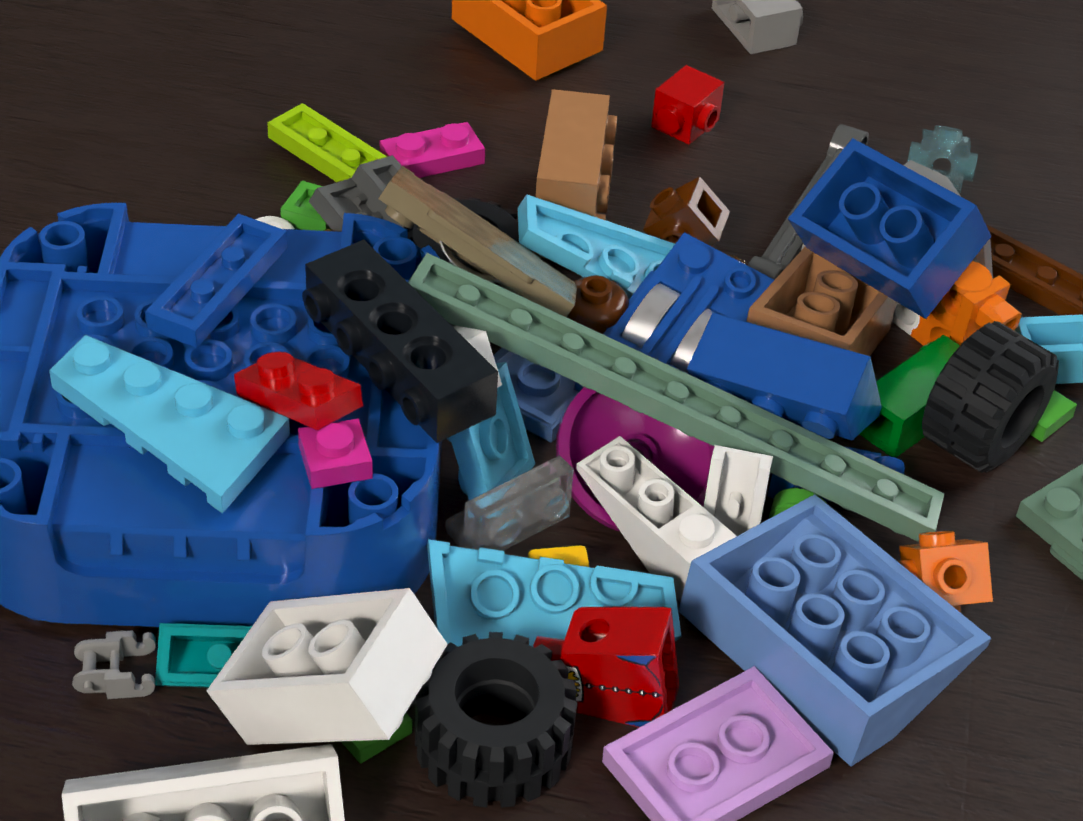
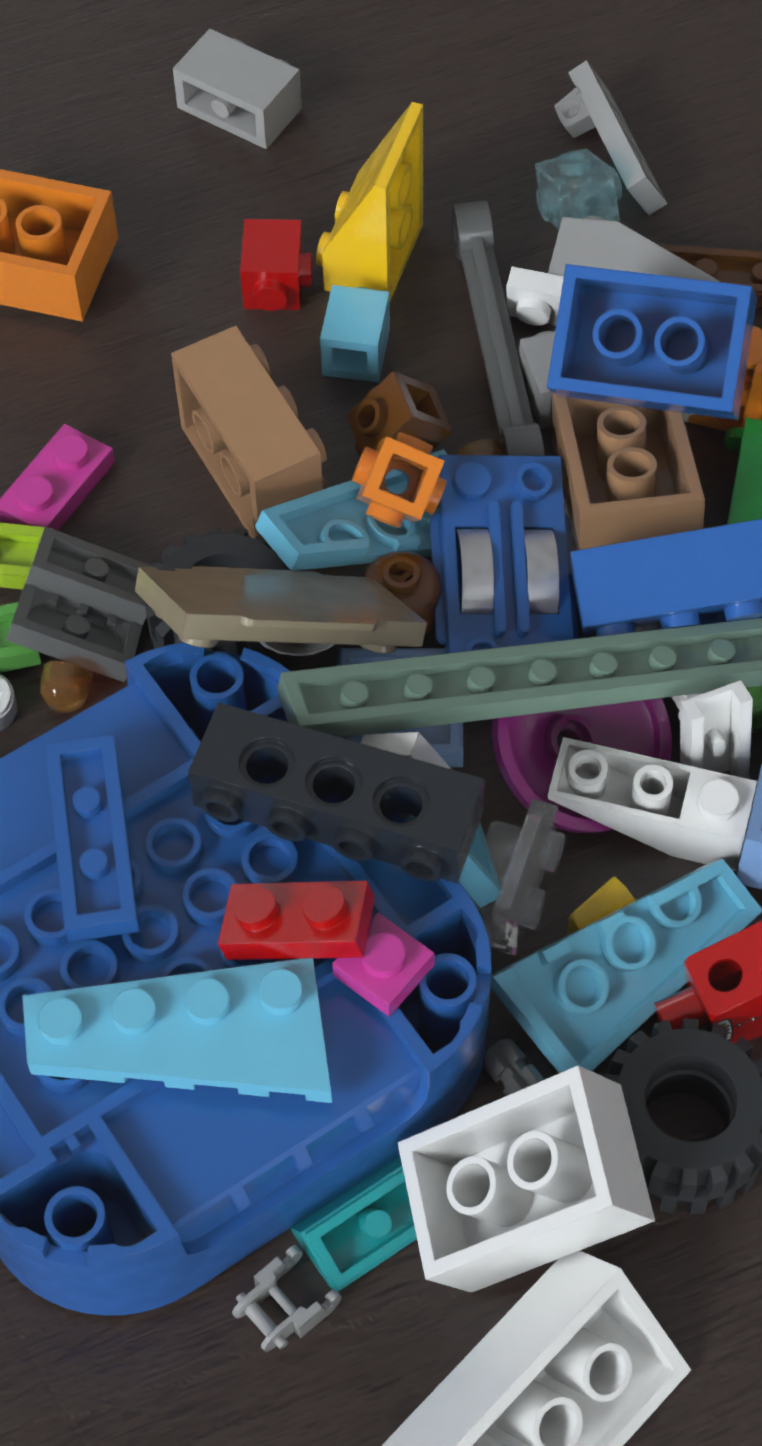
camera: 30 degrees left, 15 degrees up
none -> yellow slope [316,102,423,302]
none -> medium azure brick [320,285,390,383]
none -> orange brick [351,432,447,528]
none -> light grey hinge [555,60,668,216]

